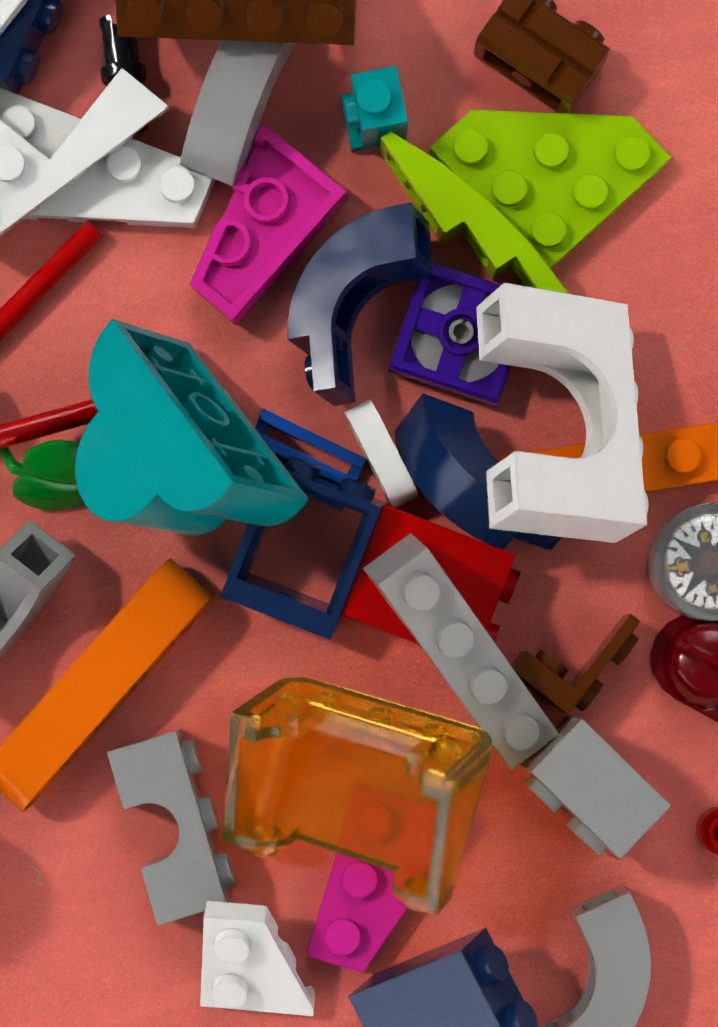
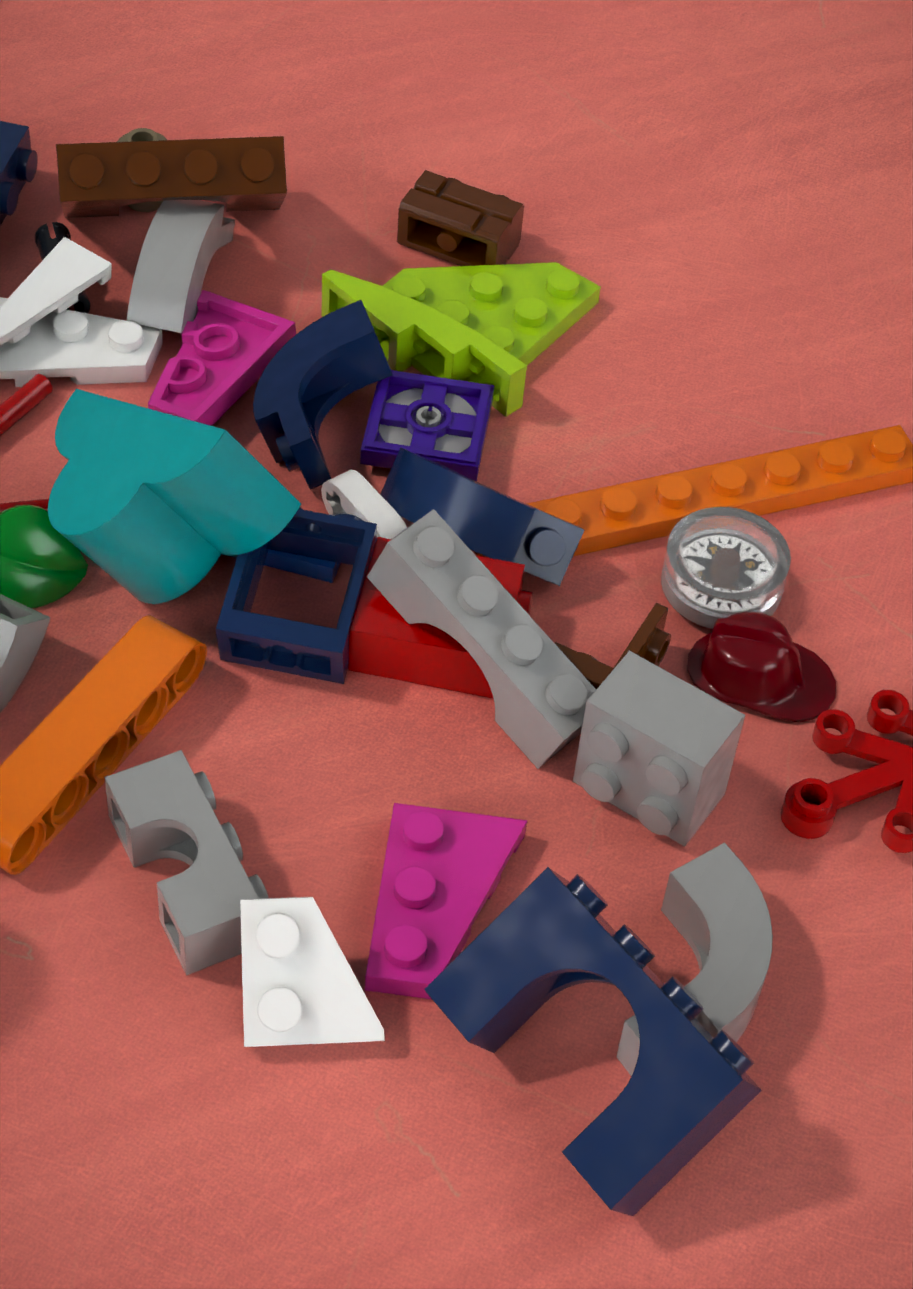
camera: 15 degrees left, 35 degrees down
clear yellow windscreen [222,677,492,915] -> none
teal brick [340,66,408,152] -> none
white arch [476,283,649,543] -> none

